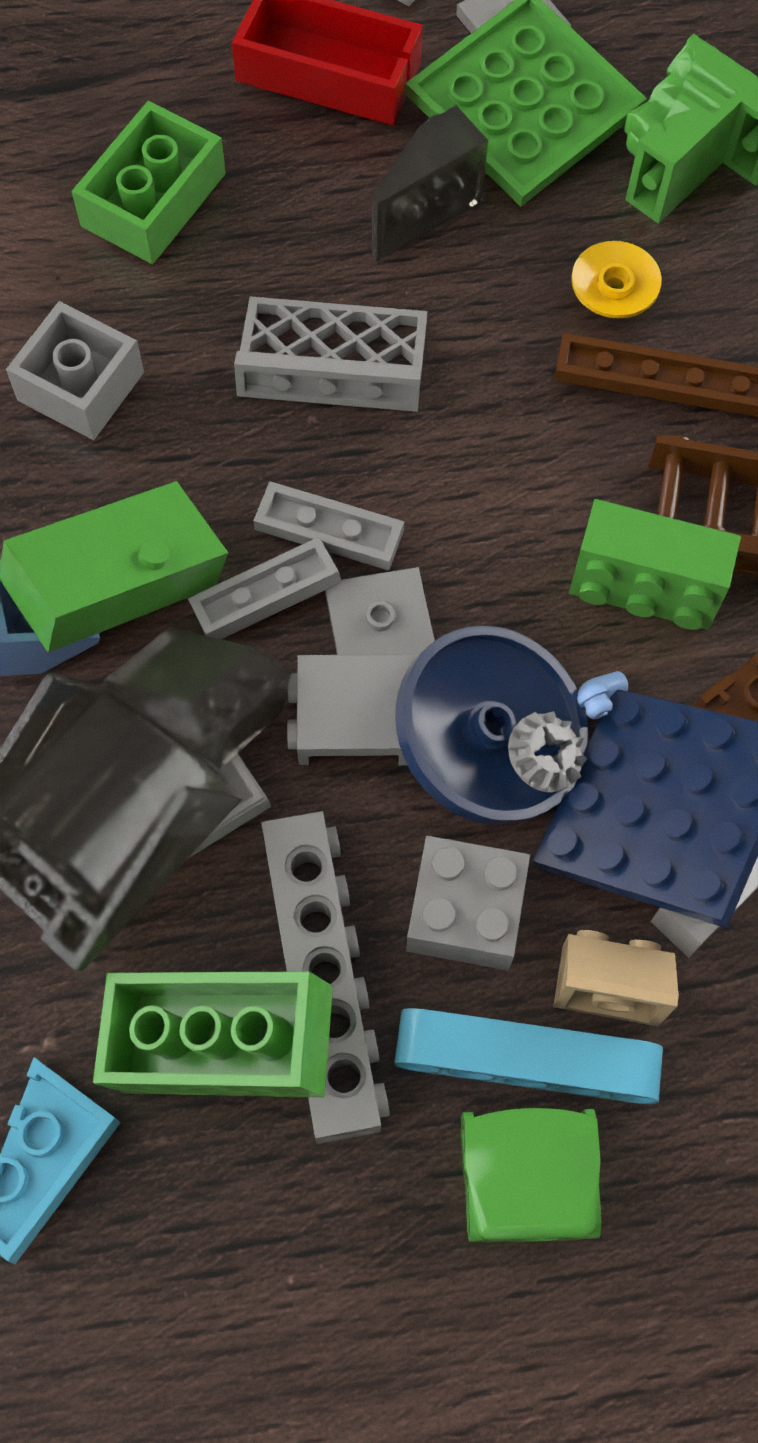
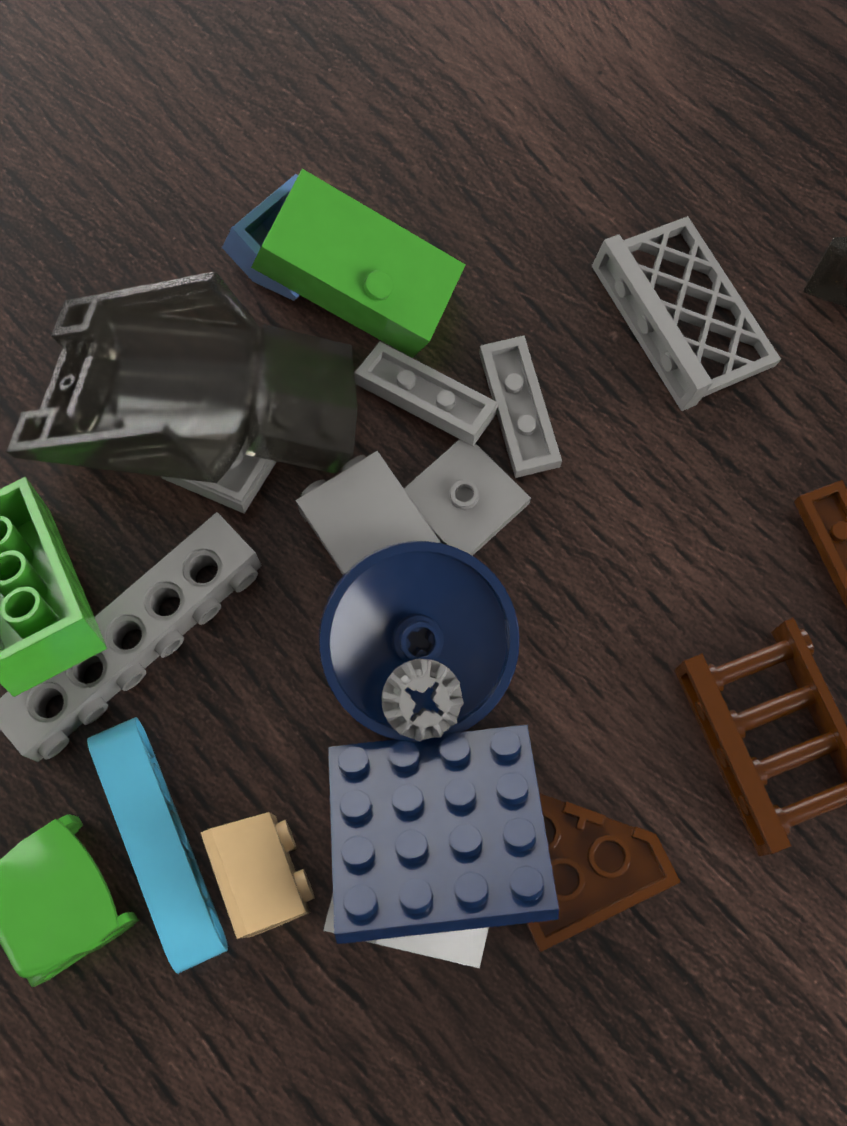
camera: 60 degrees right, 5 degrees up
light grey brick [6,301,144,440] -> none
bright green brick [72,101,226,265] -> none
light grey brick [406,835,530,971] -> none
bright green brick [569,499,741,630] -> none
light blue arm [577,671,628,719] -> none

